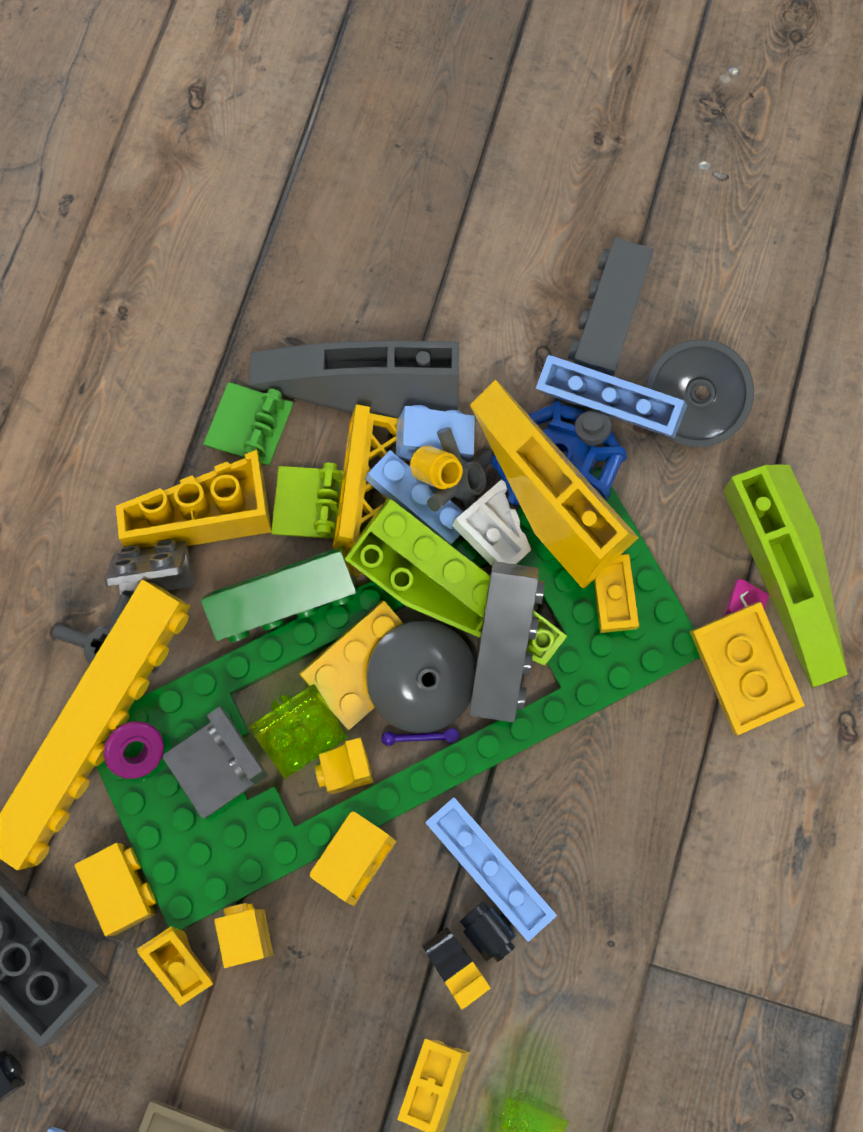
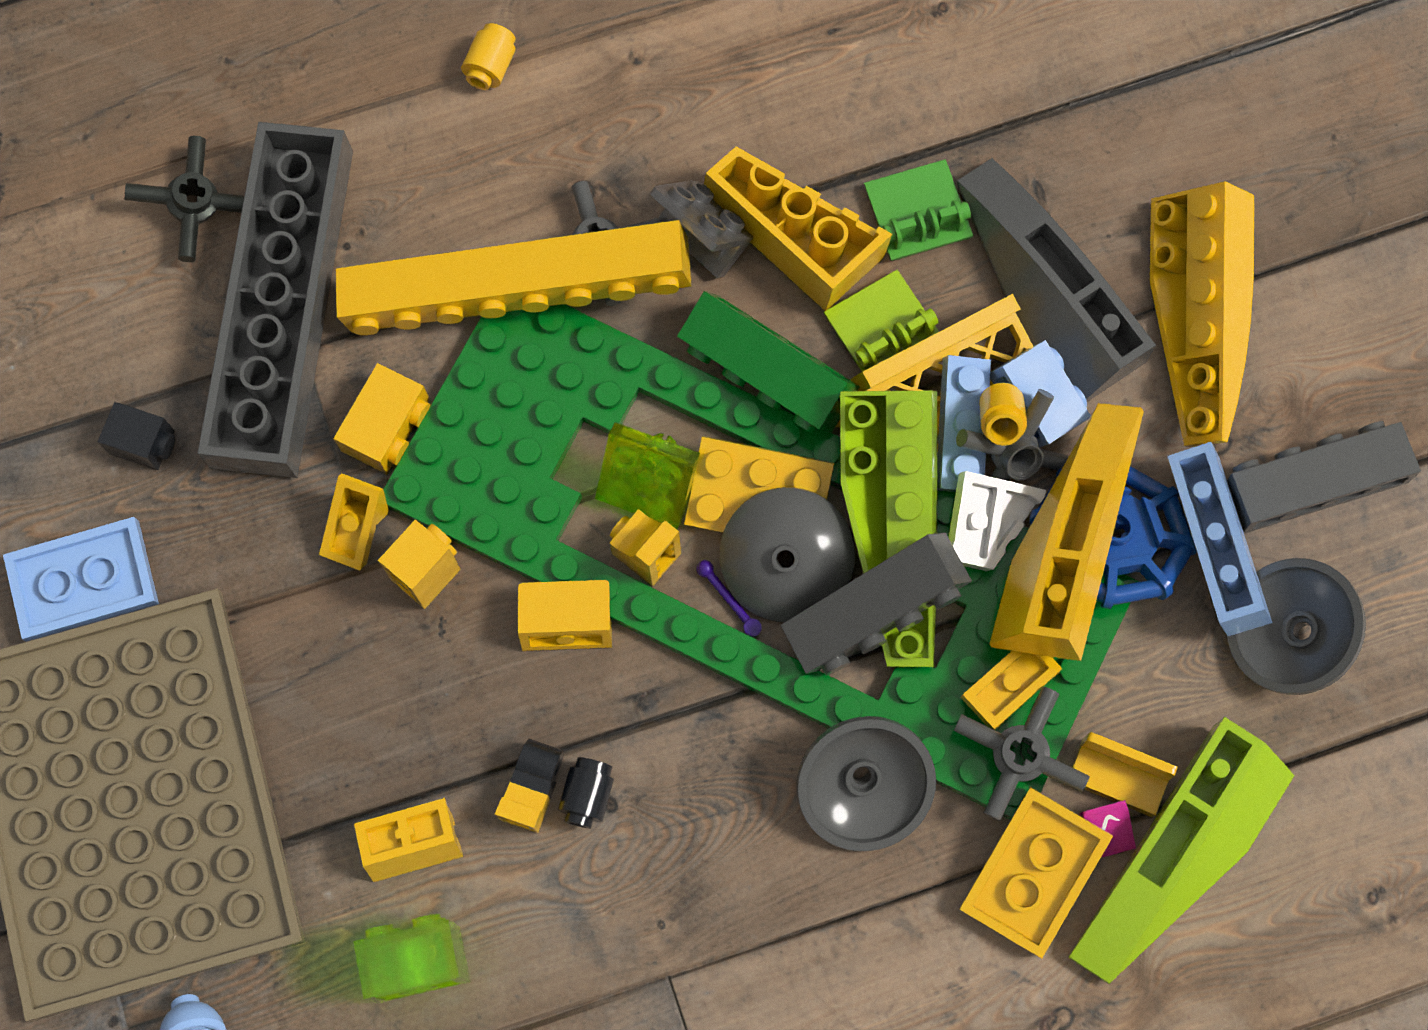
camera: 55 degrees right, 0 degrees up
magenta piece [103,721,164,779] -> none
flat silver bracket [163,707,268,818] -> none
light blue plate [425,797,557,942] -> none
dark grey plate [575,410,612,446] -> none
none -> dark grey dish [796,716,936,851]
none -> dark grey bar [954,686,1090,821]
none -> yellow panel [1072,732,1178,817]
none -> yellow wedge [1150,181,1254,448]

